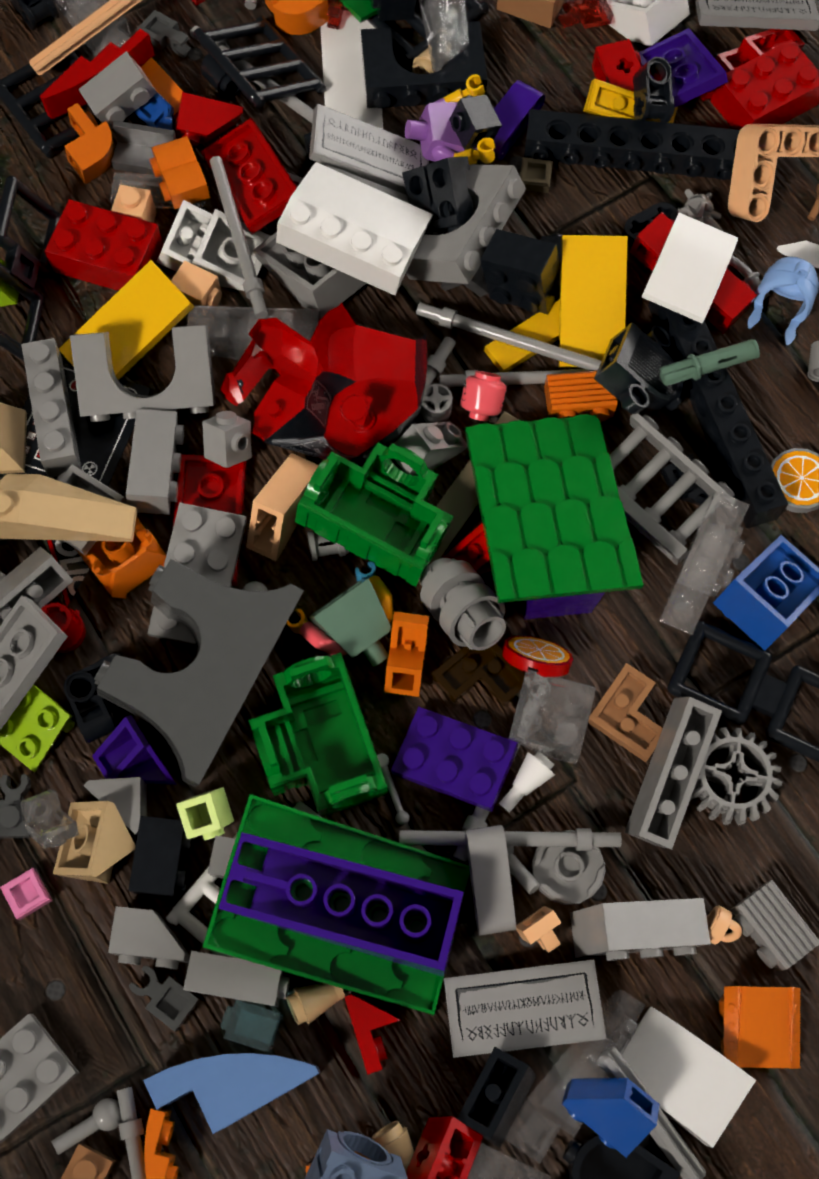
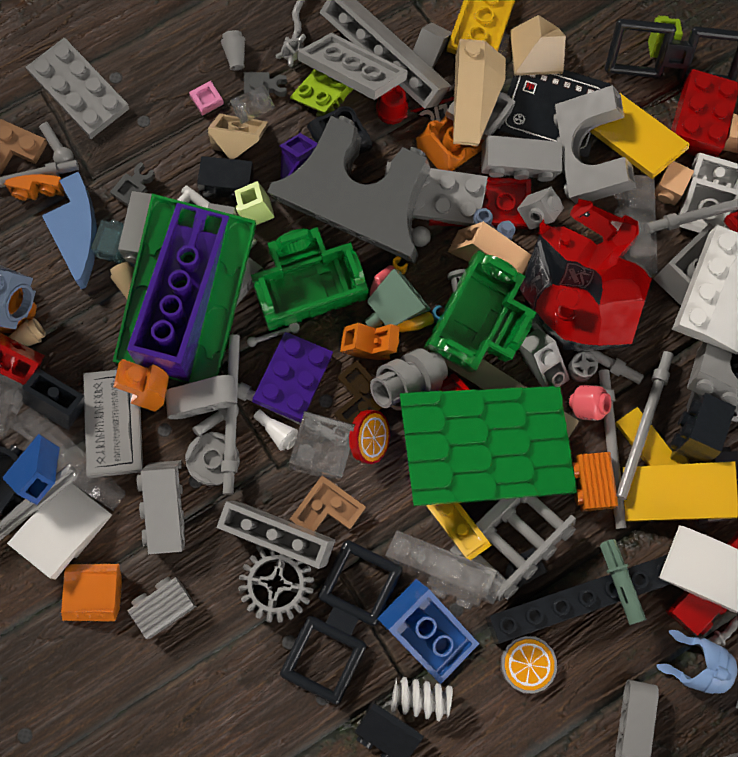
camera: 85 degrees right, 5 degrees up
light grey brick [21,338,82,478] -> none
light grey slope [83,777,147,836] -> none
light grey slope [108,906,190,969] -> none
red slope [344,994,400,1075] -> none
light nougat tile [516,906,561,953] -> none
black piece [594,322,683,416] -> none
light nougat tile [707,905,742,945] -> none
none -> orange brick [113,359,169,412]
none -> yellow tile [426,503,491,562]
none -> sand blue plant [473,208,515,241]

